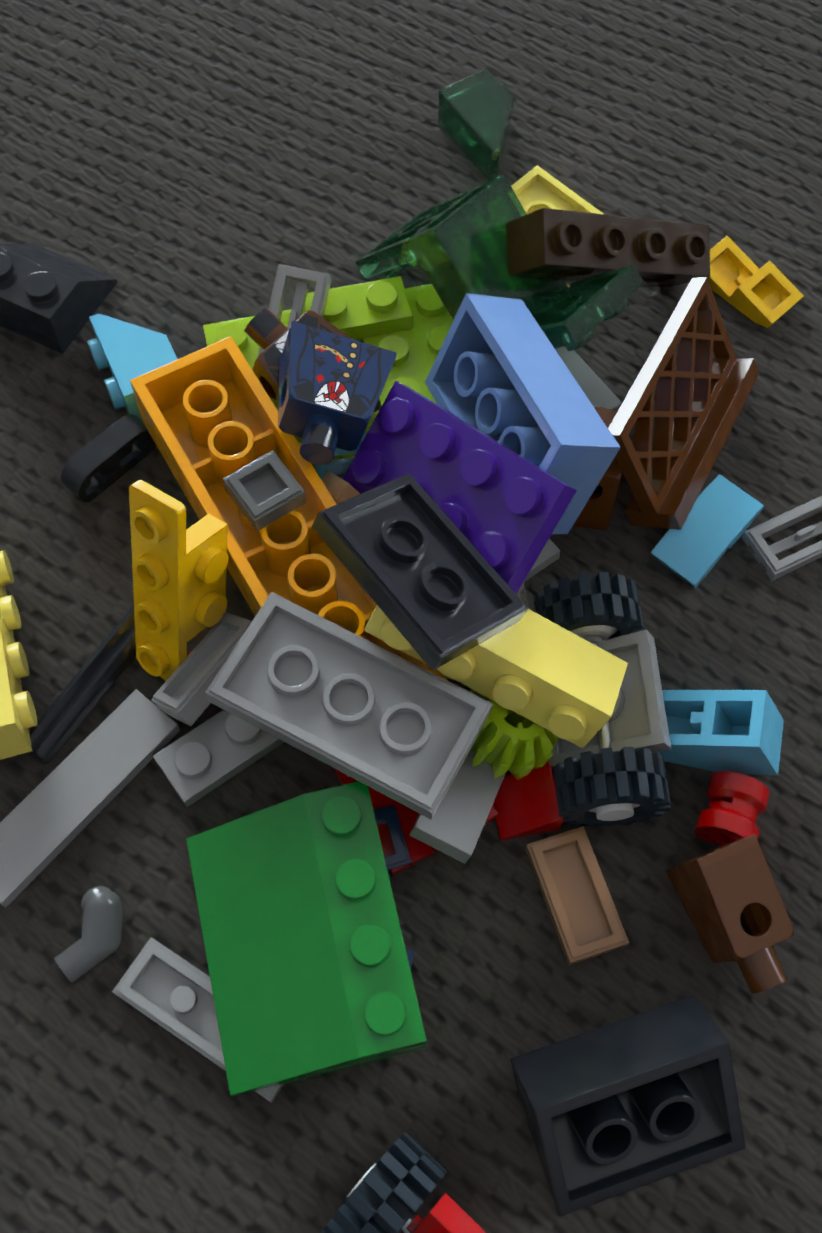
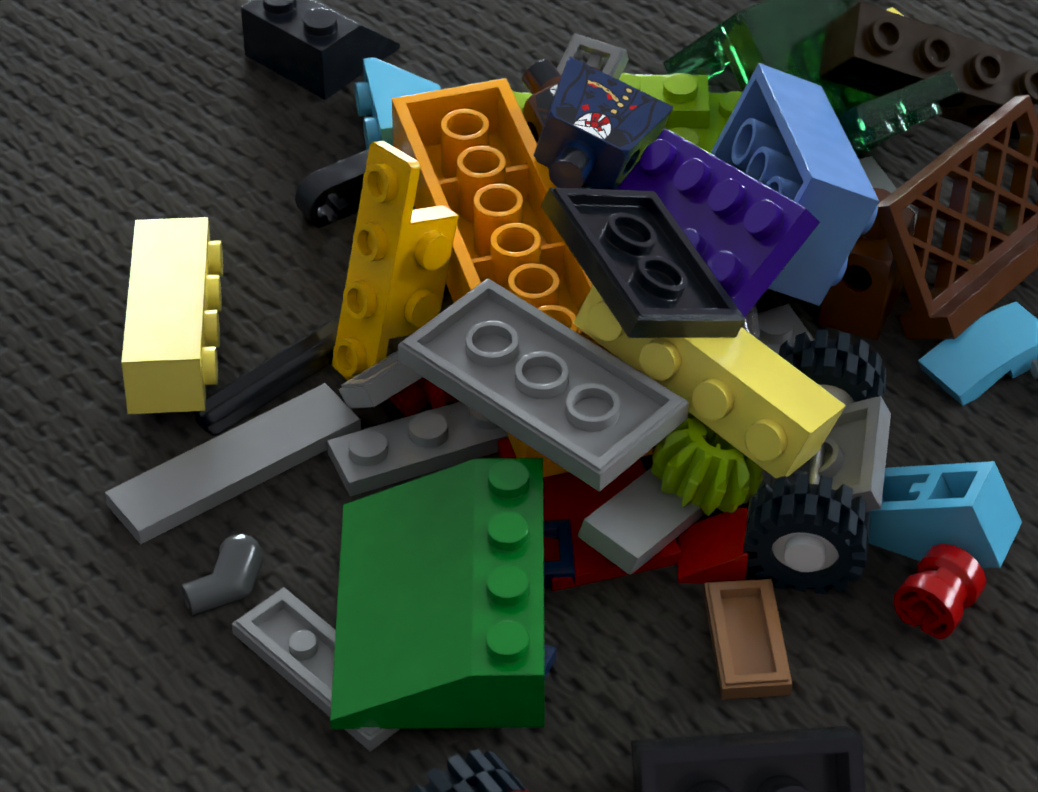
camera: 15 degrees right, 20 degrees down
dark grey tile [223,450,306,532] -> none
reddish brown torso [665,834,794,994] -> none

